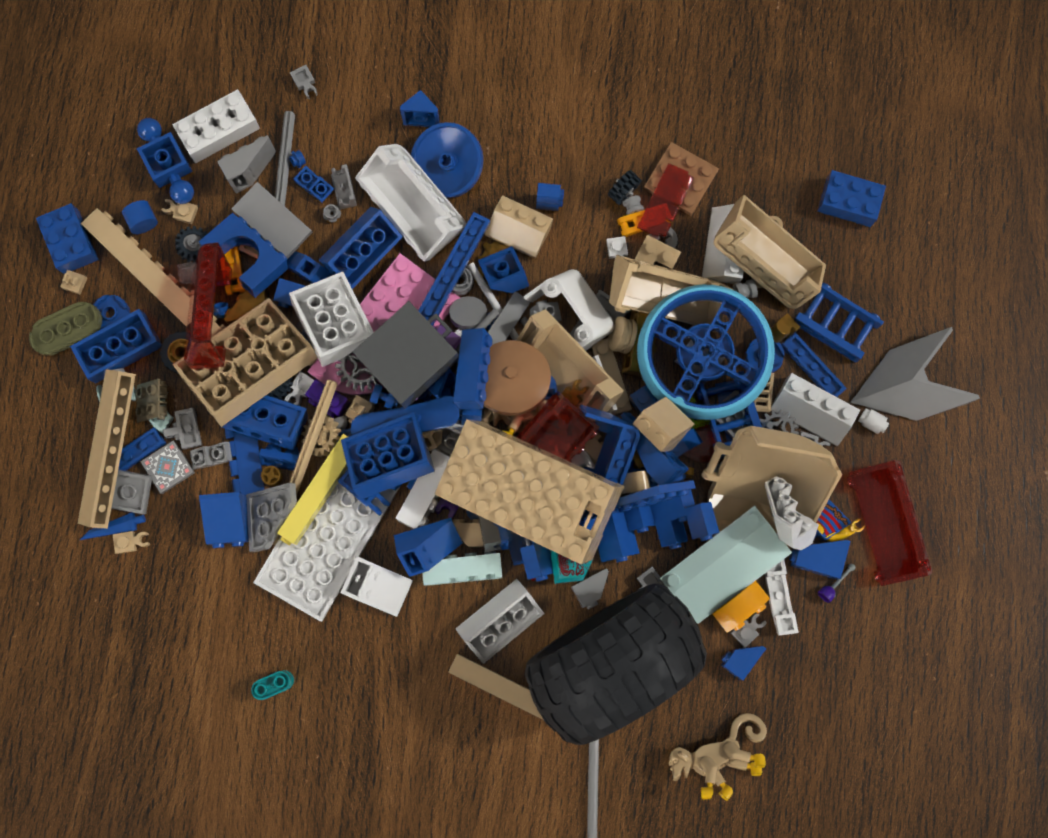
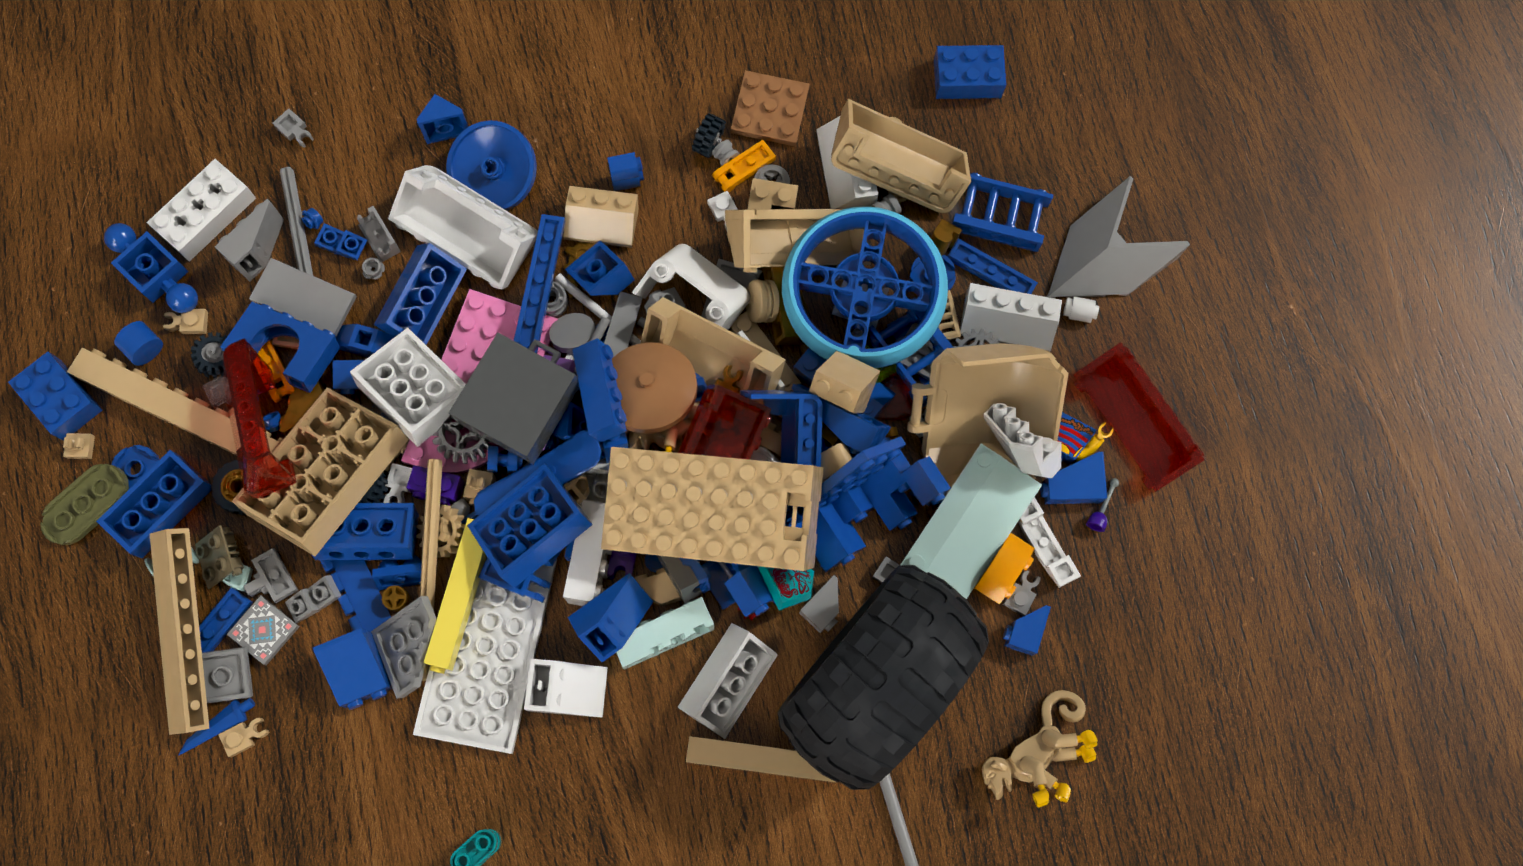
camera: 20 degrees left, 5 degrees down
clear red windscreen [637,163,694,237] -> none

